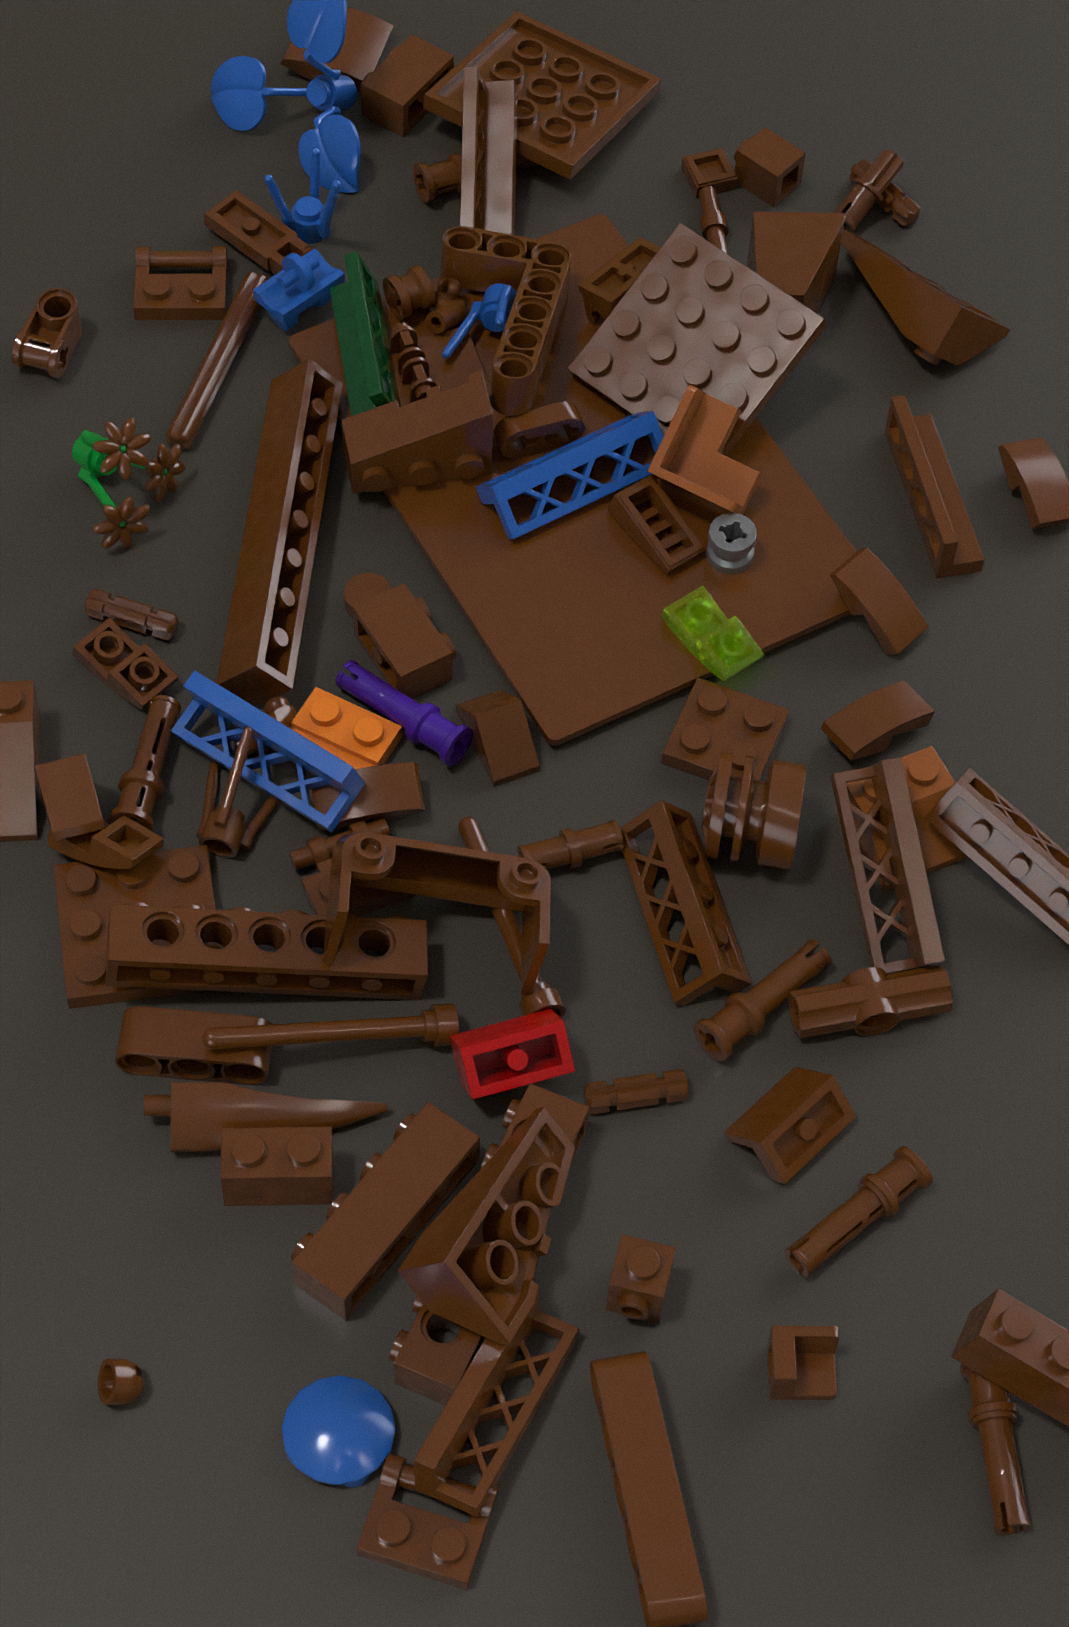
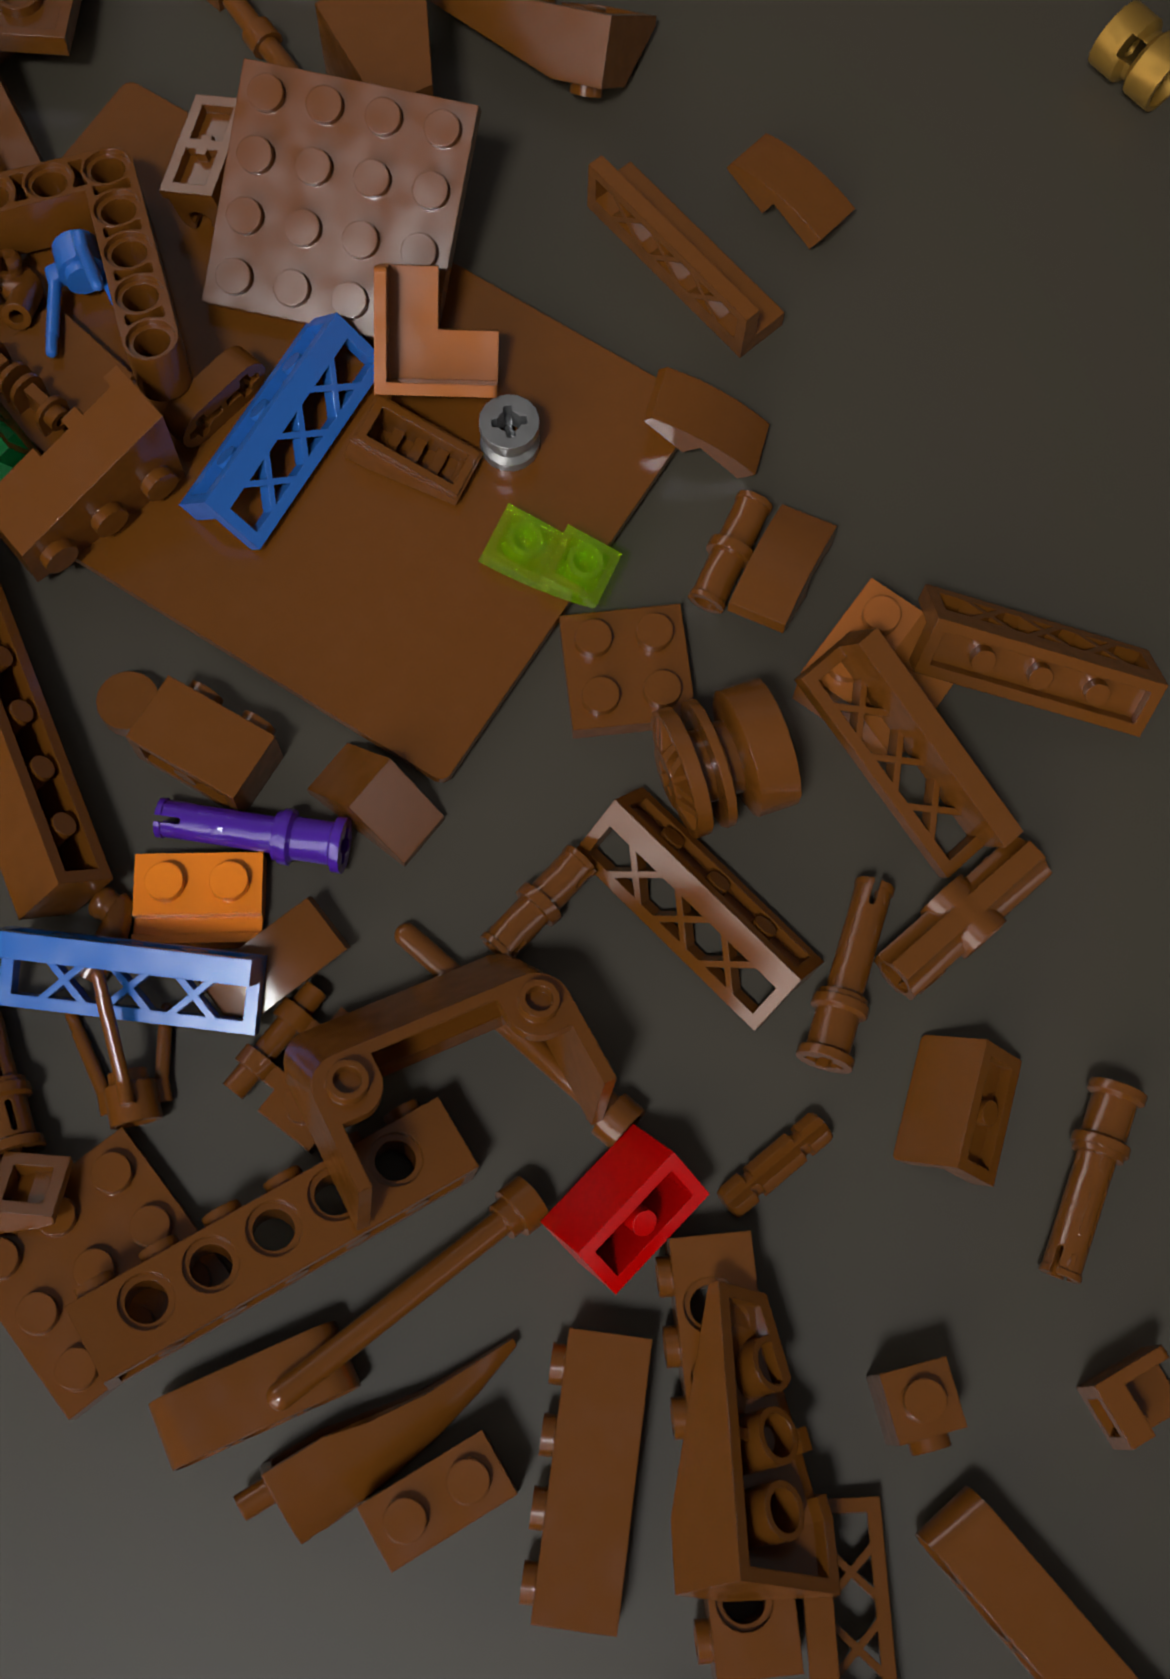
camera: 30 degrees left, 15 degrees up
none -> reddish brown pin [688,490,773,614]

